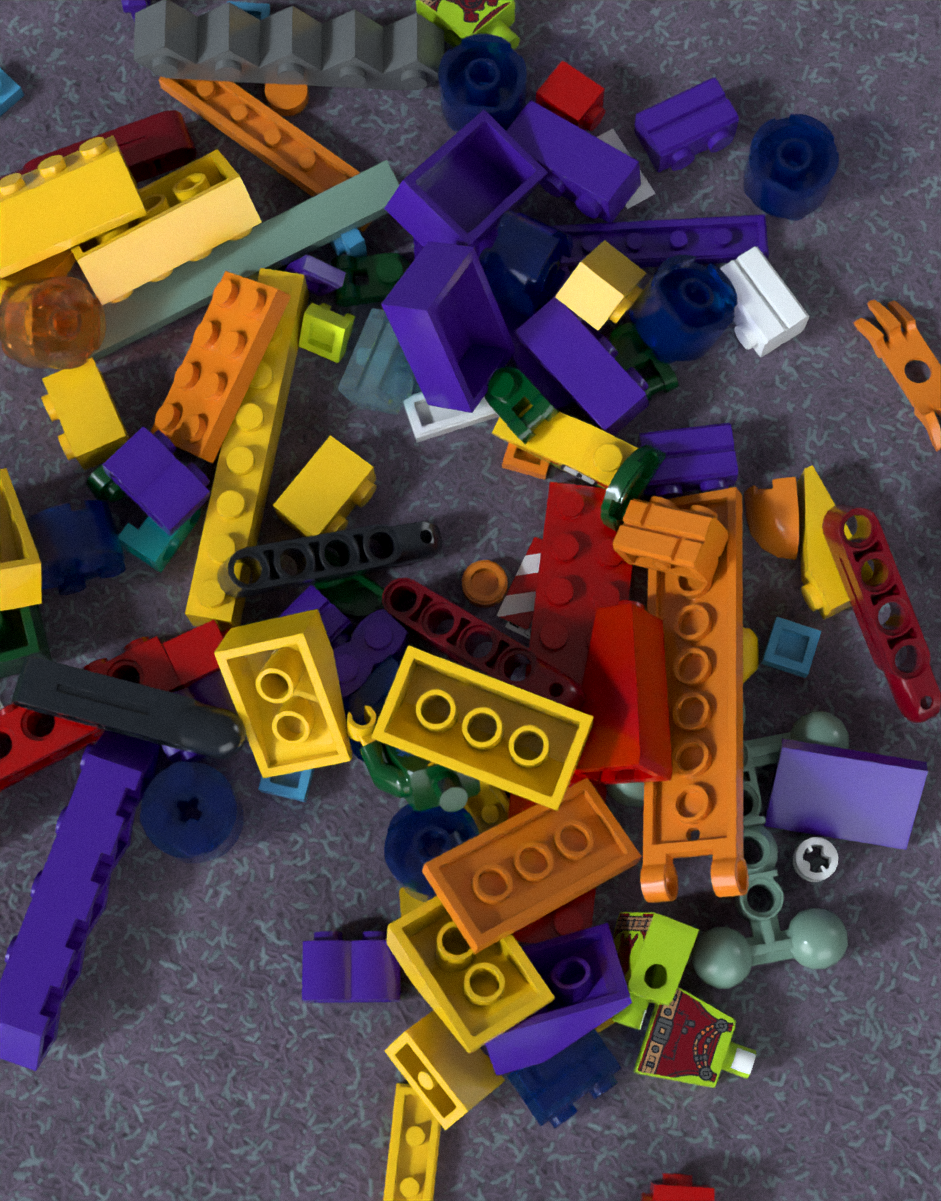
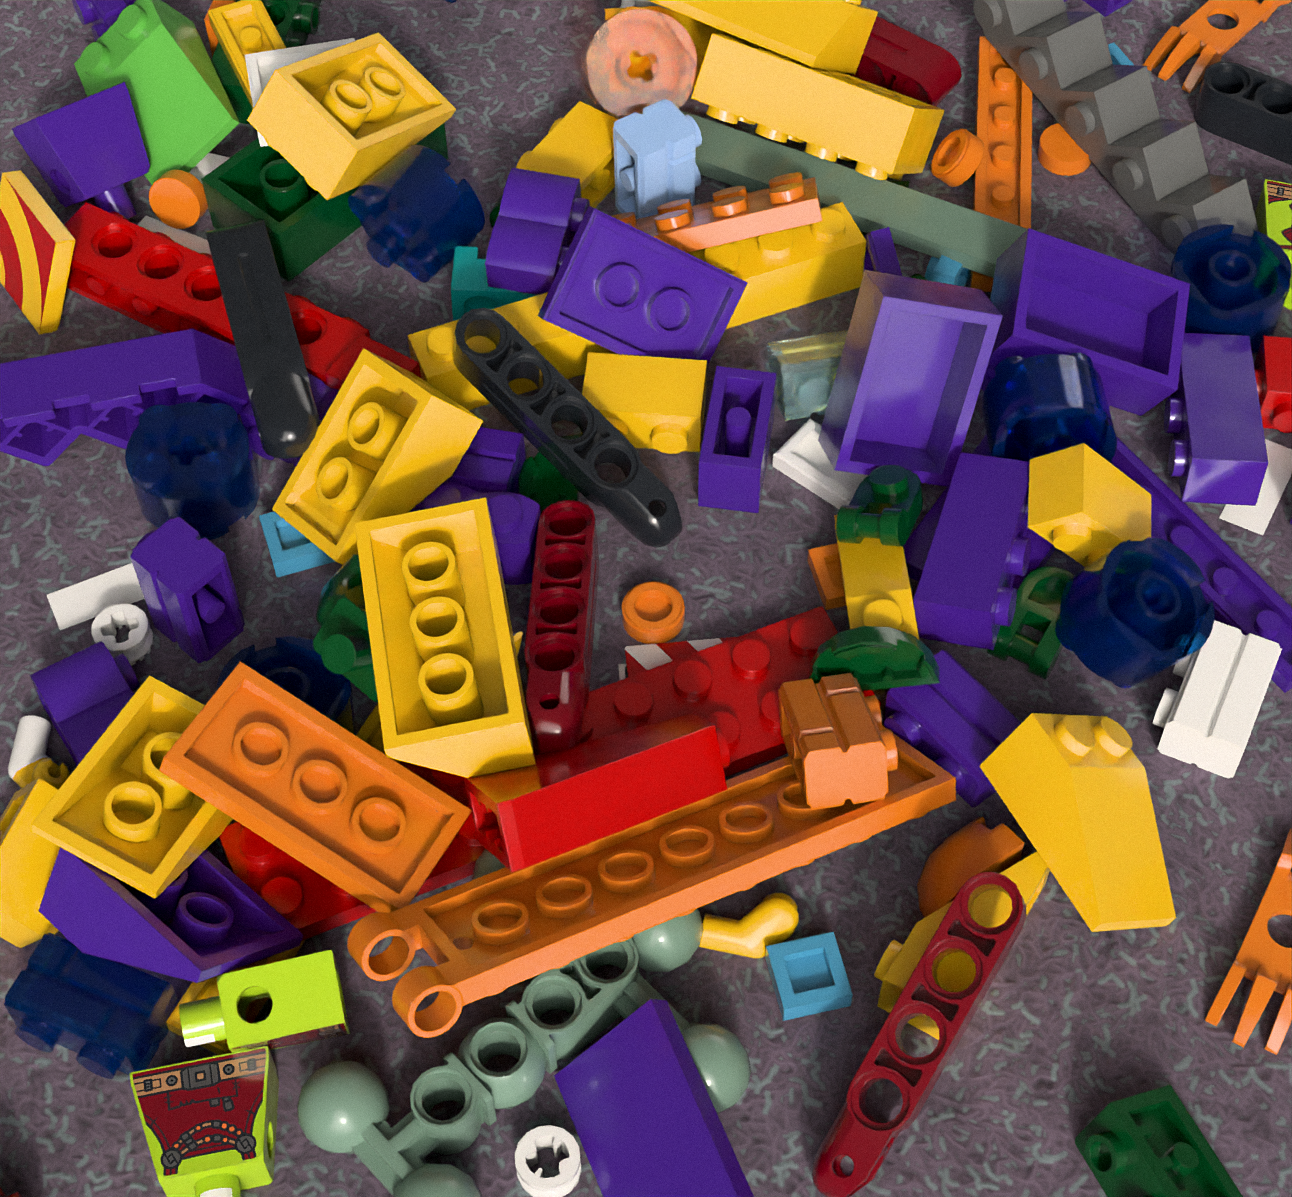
camera: 55 degrees right, 20 degrees down
neon yellow tile [298,303,355,363] -> none
none -> white arm [8,716,70,790]
none -> white sticker [47,563,145,630]
none -> white bush [91,603,154,665]
none -> dark purple brick [130,517,245,664]
none -> dark purple tile [538,206,748,366]
none -> light blue brick [613,99,702,219]
none -> dark purple brick [698,366,777,513]
none -> orange tile [931,128,984,187]
none -> yellow slope [980,713,1176,932]

